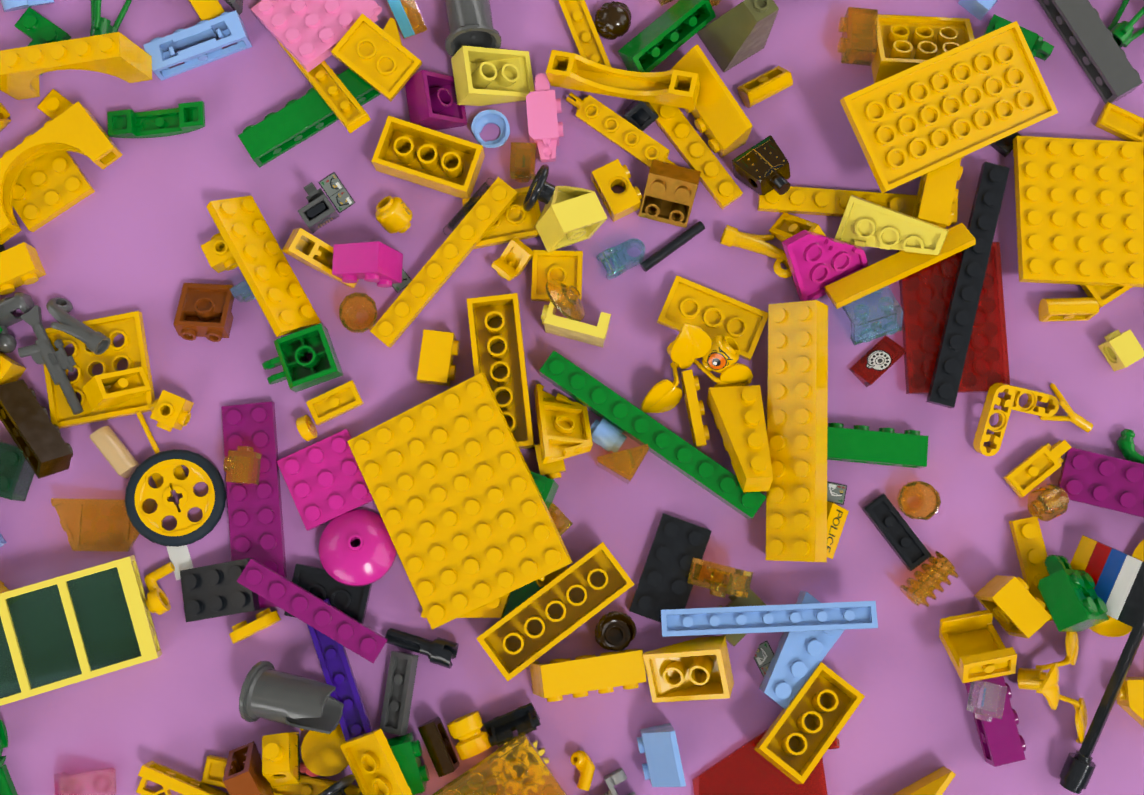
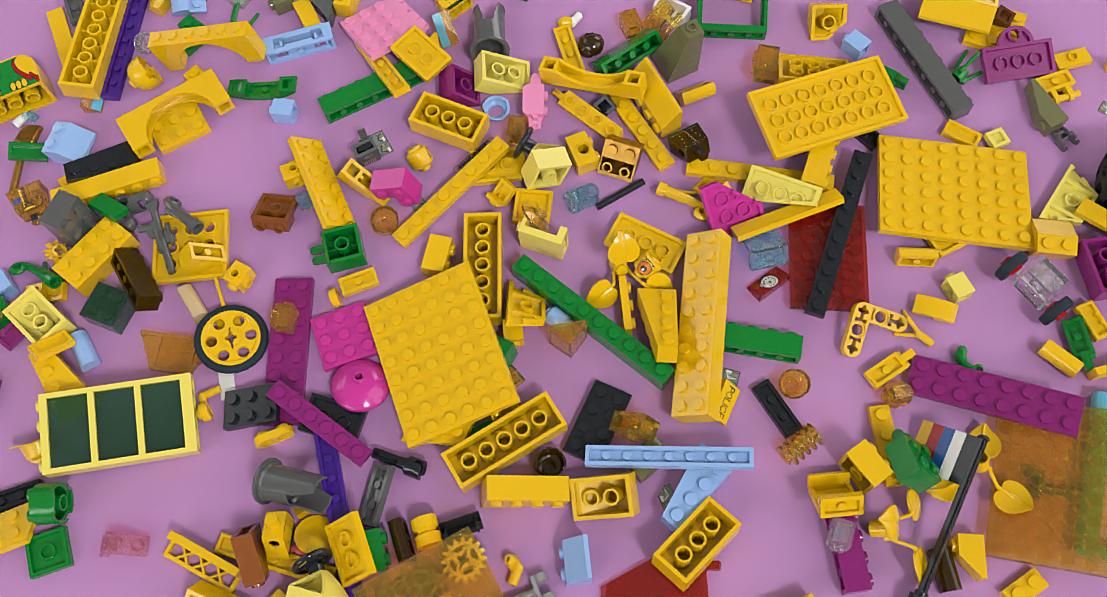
camera: 10 degrees right, 15 degrees down
none -> light blue brick [269,98,299,124]
none -> yellow slope [912,294,959,324]
none -> dark brown brick [927,546,963,594]

